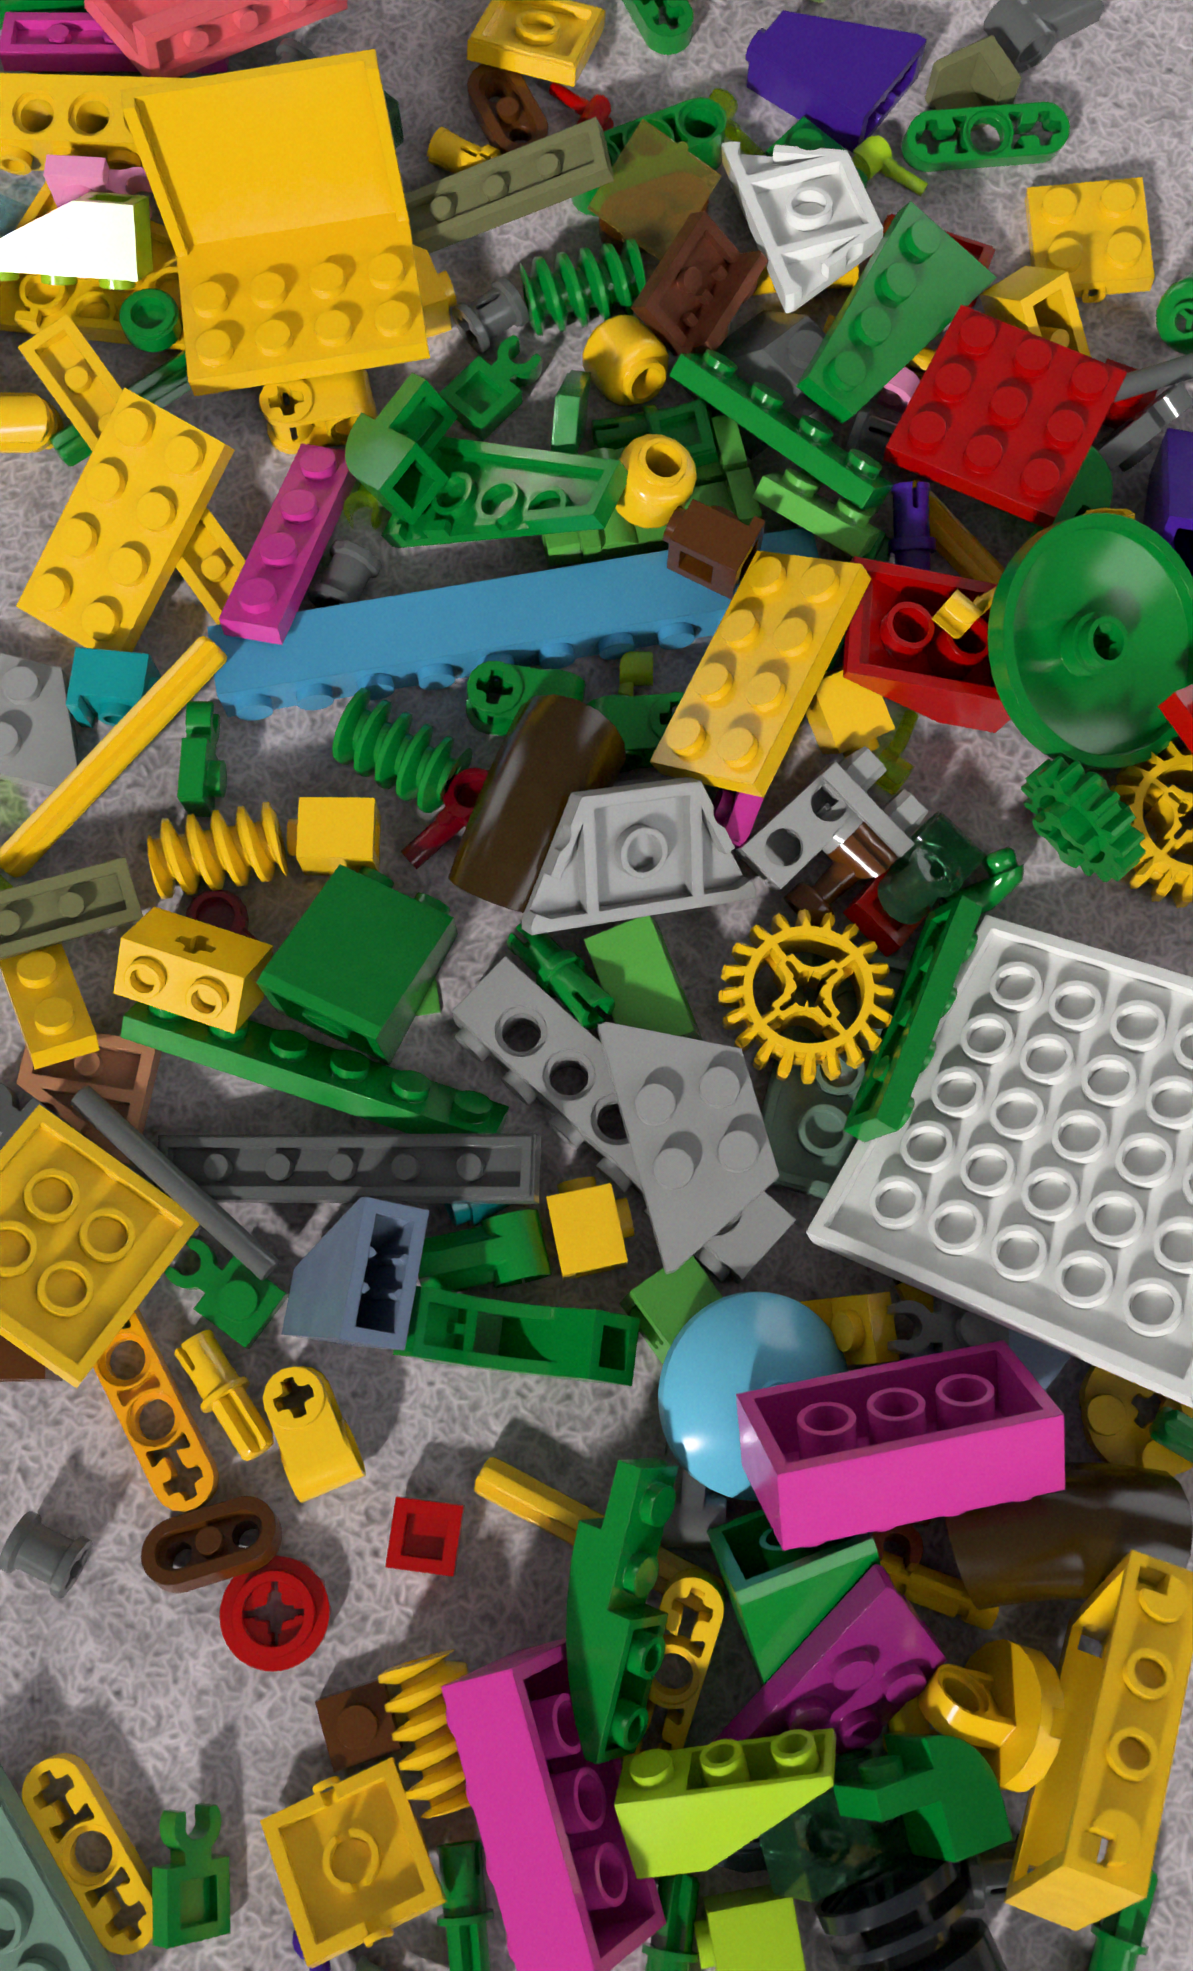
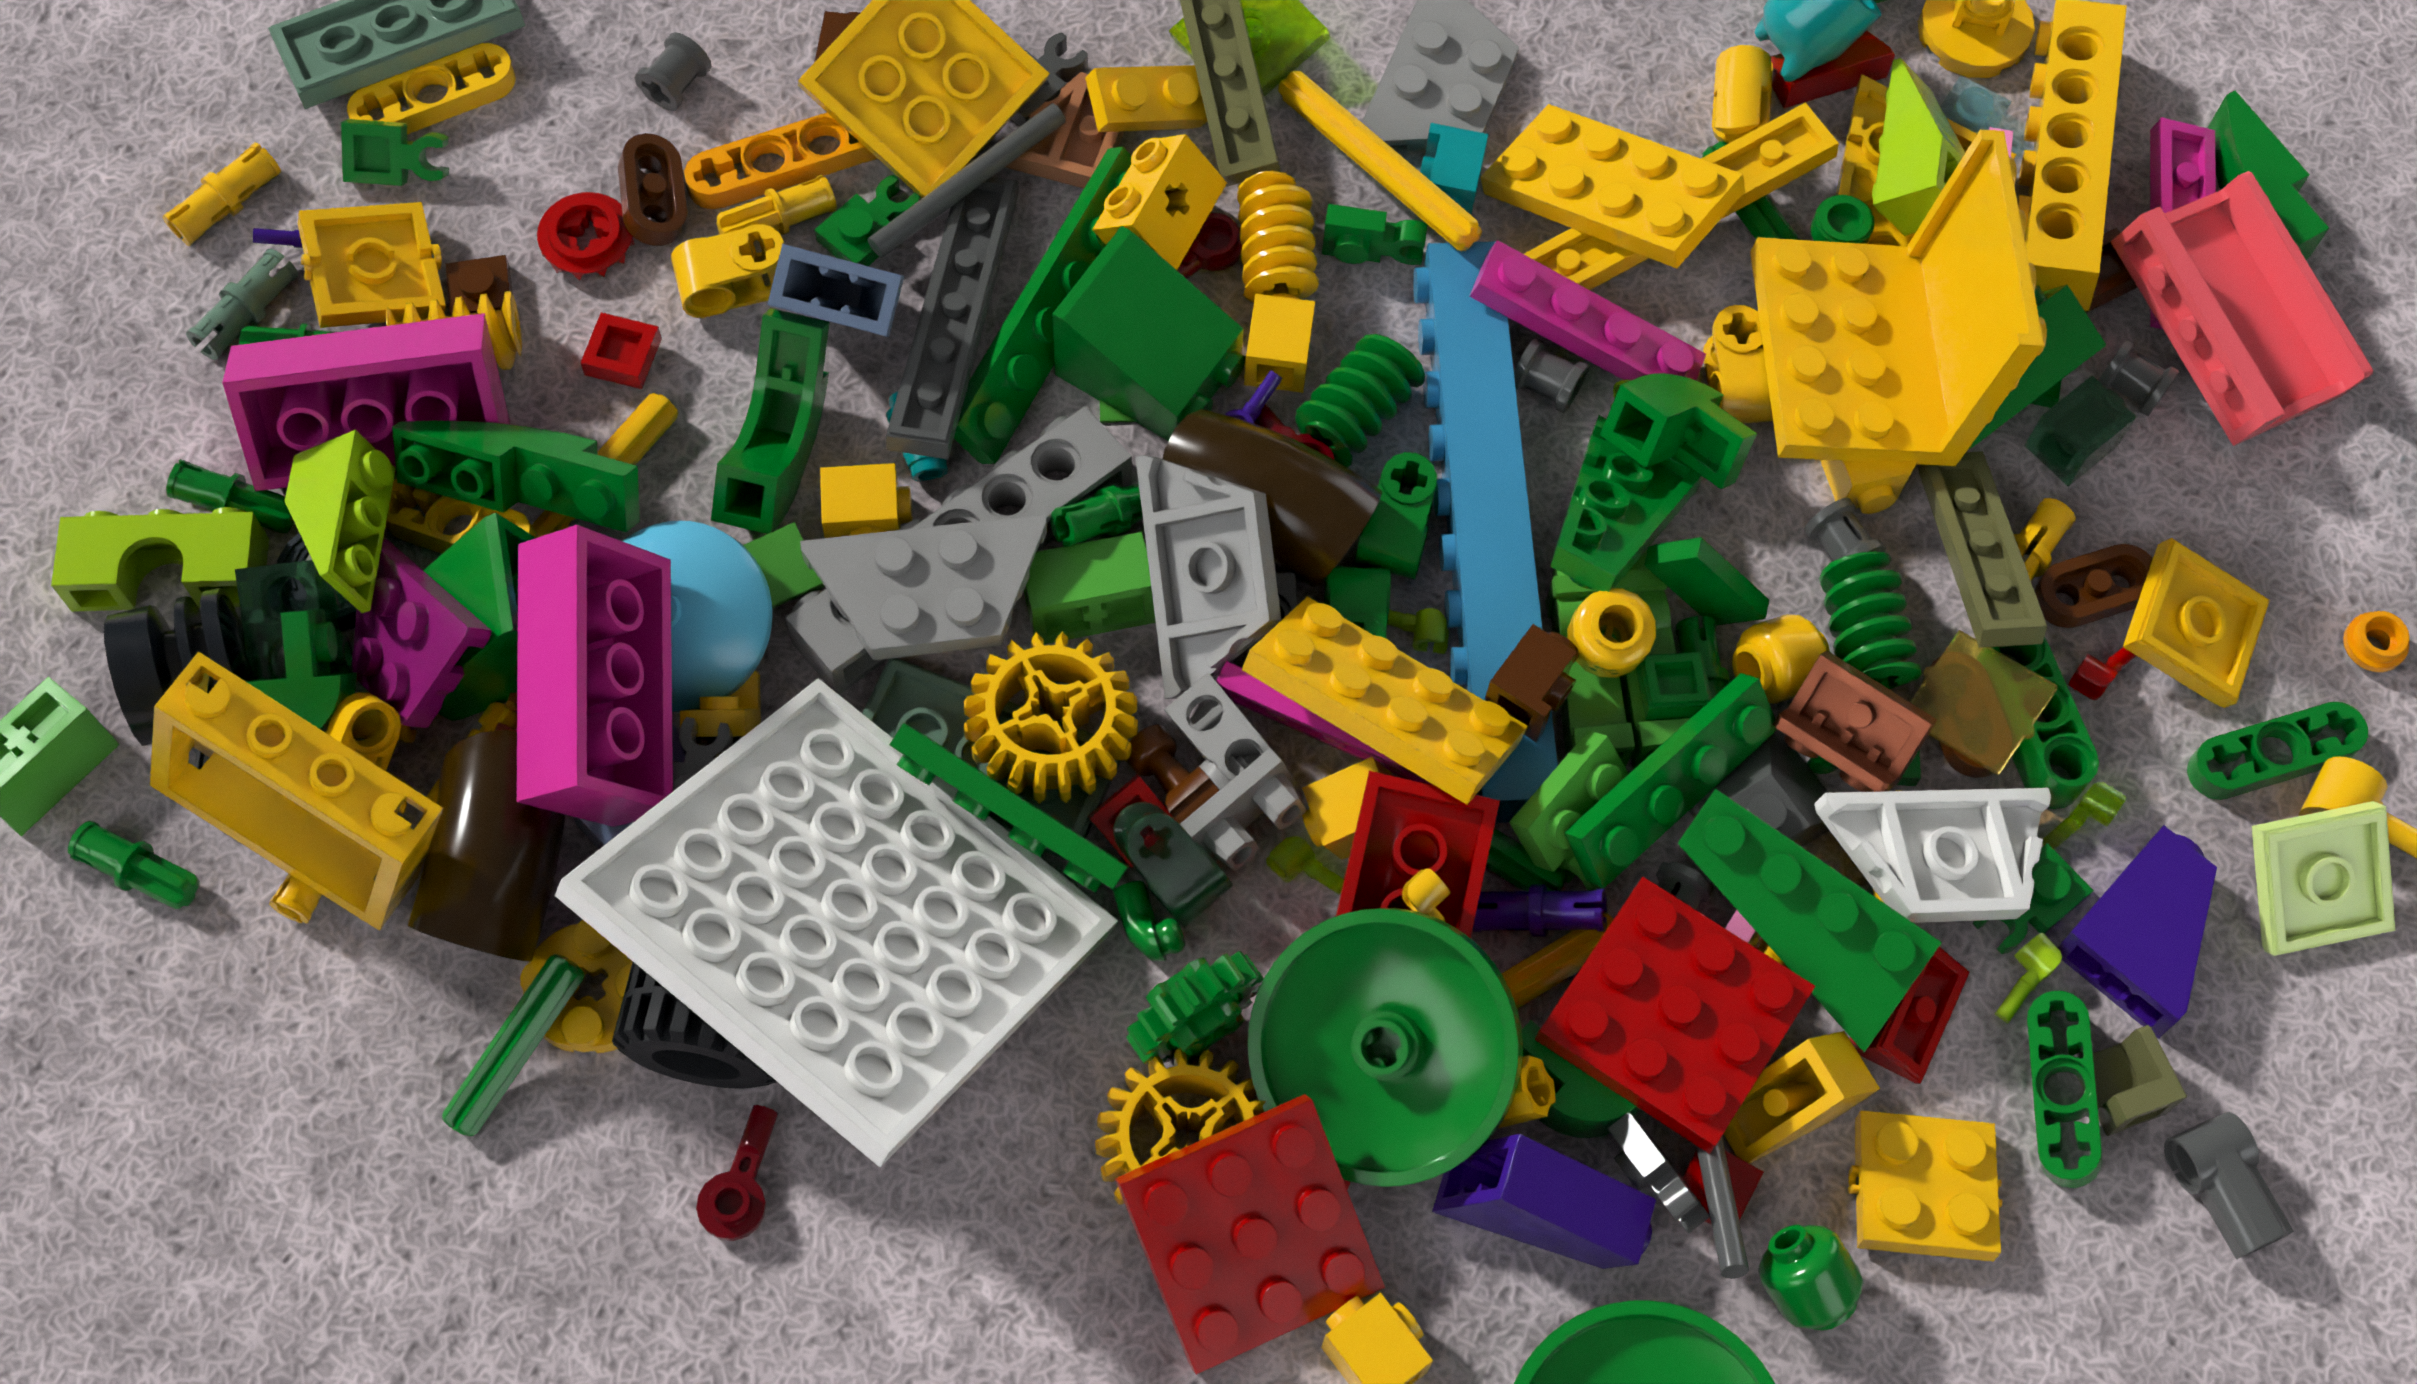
camera: 95 degrees right, 10 degrees down
green piece [418,1209,552,1293] -> none
green plate [439,335,542,442] -> none
none -> dark purple hand [1224,370,1283,423]

